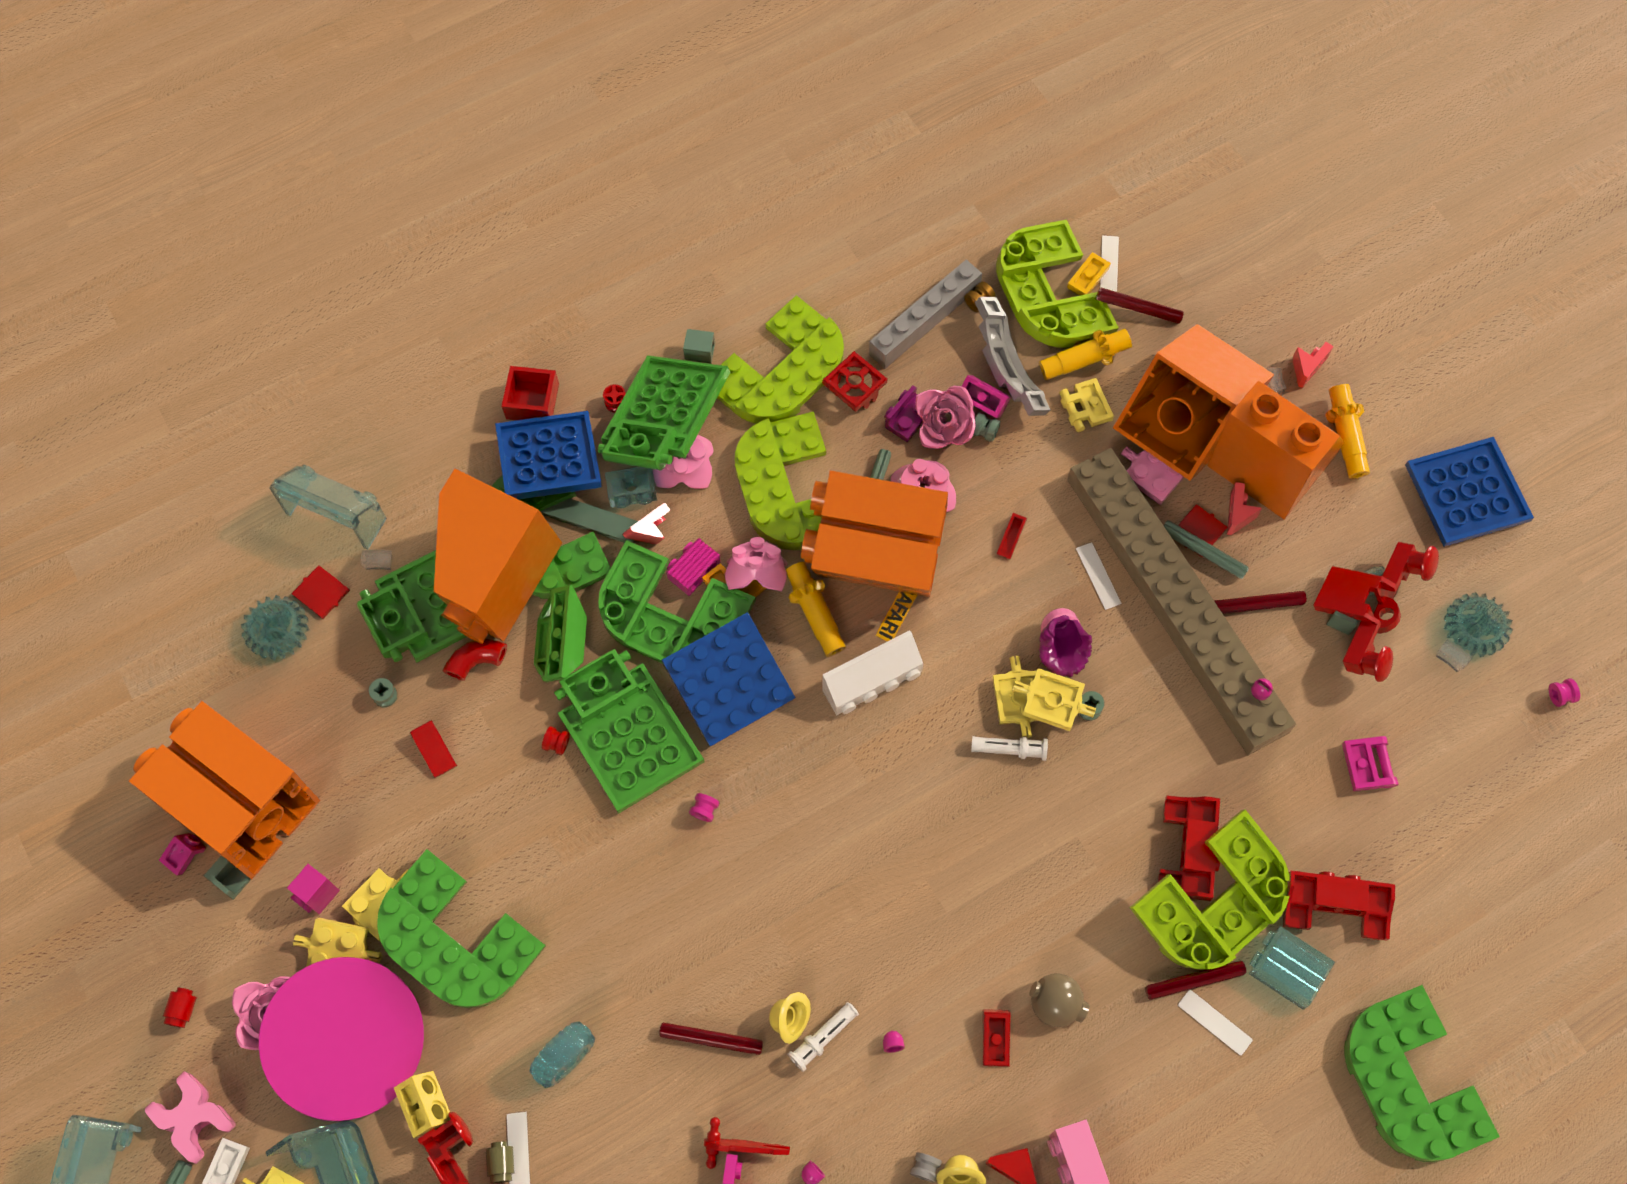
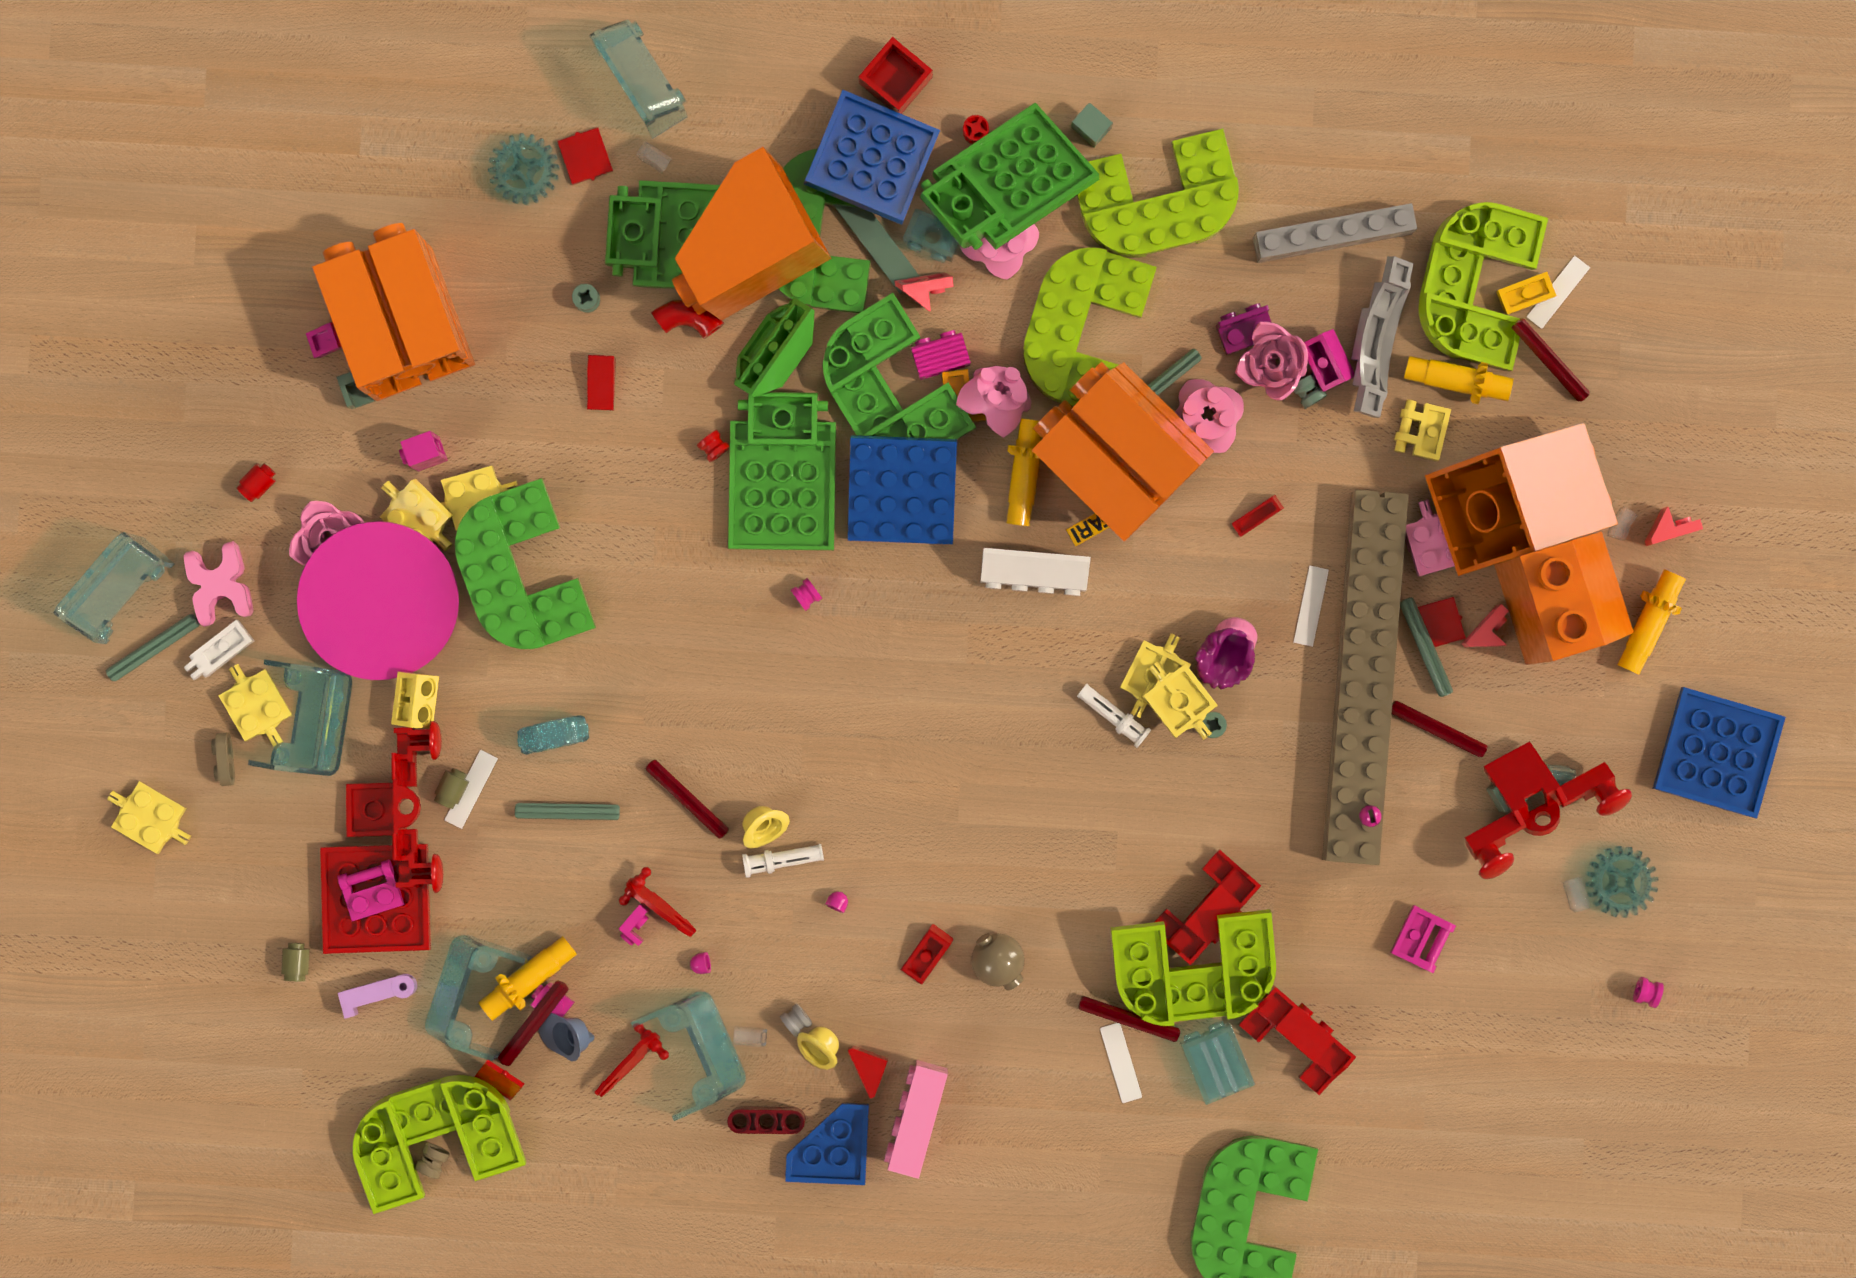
camera: 35 degrees right, 20 degrees up
red piece [822,351,888,412] -> none
pearl gold wheel [964,281,996,313] -> none
none -> sand green axle [515,803,620,820]

